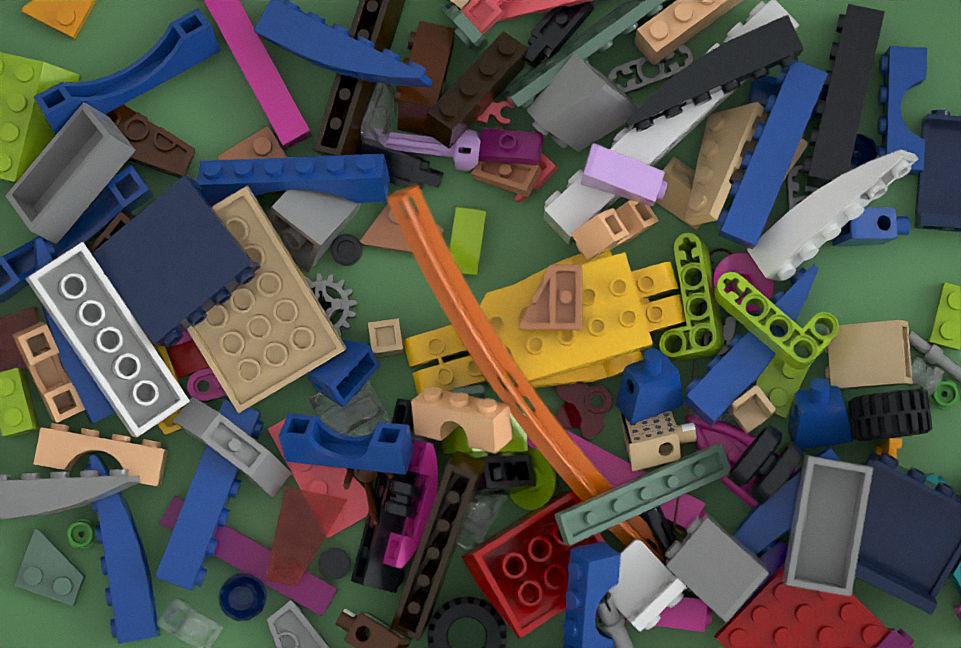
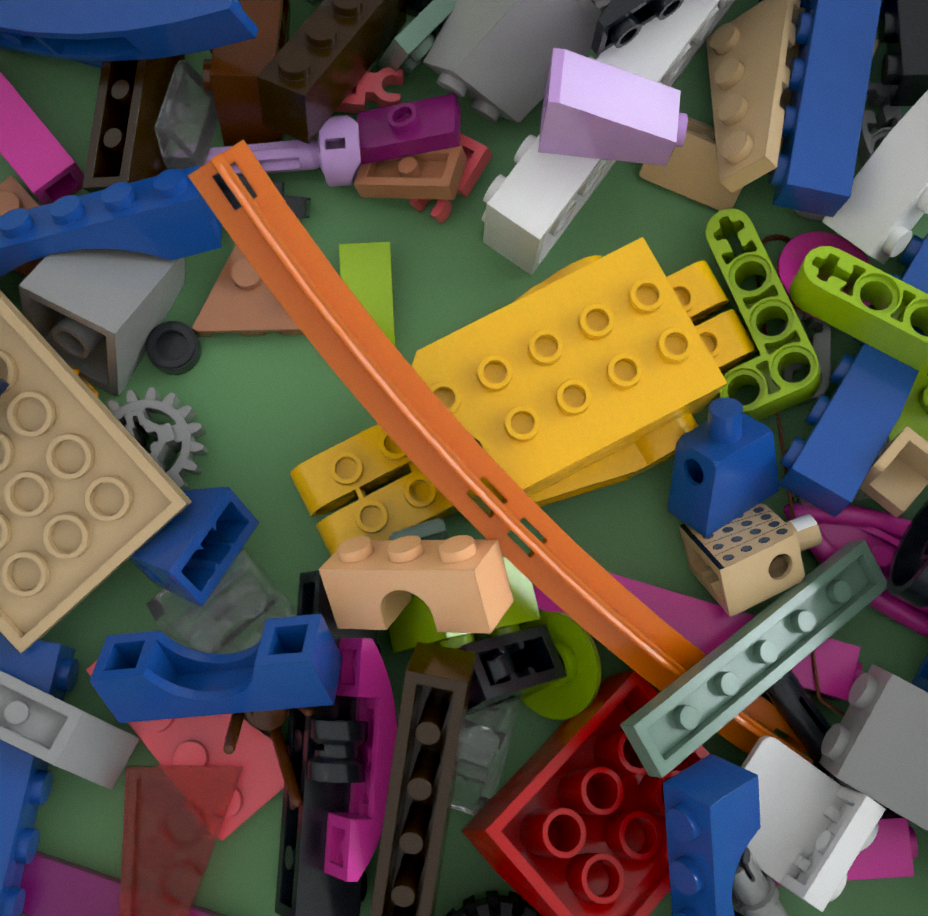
camera: 20 degrees left, 5 degrees down
black tile [319,548,350,580] -> none
tan panel [368,318,403,358] -> none
nougat wing [519,265,582,331] -> none
dark red plate [555,381,612,440] -> none
light nougat arch [571,200,659,260] -> none

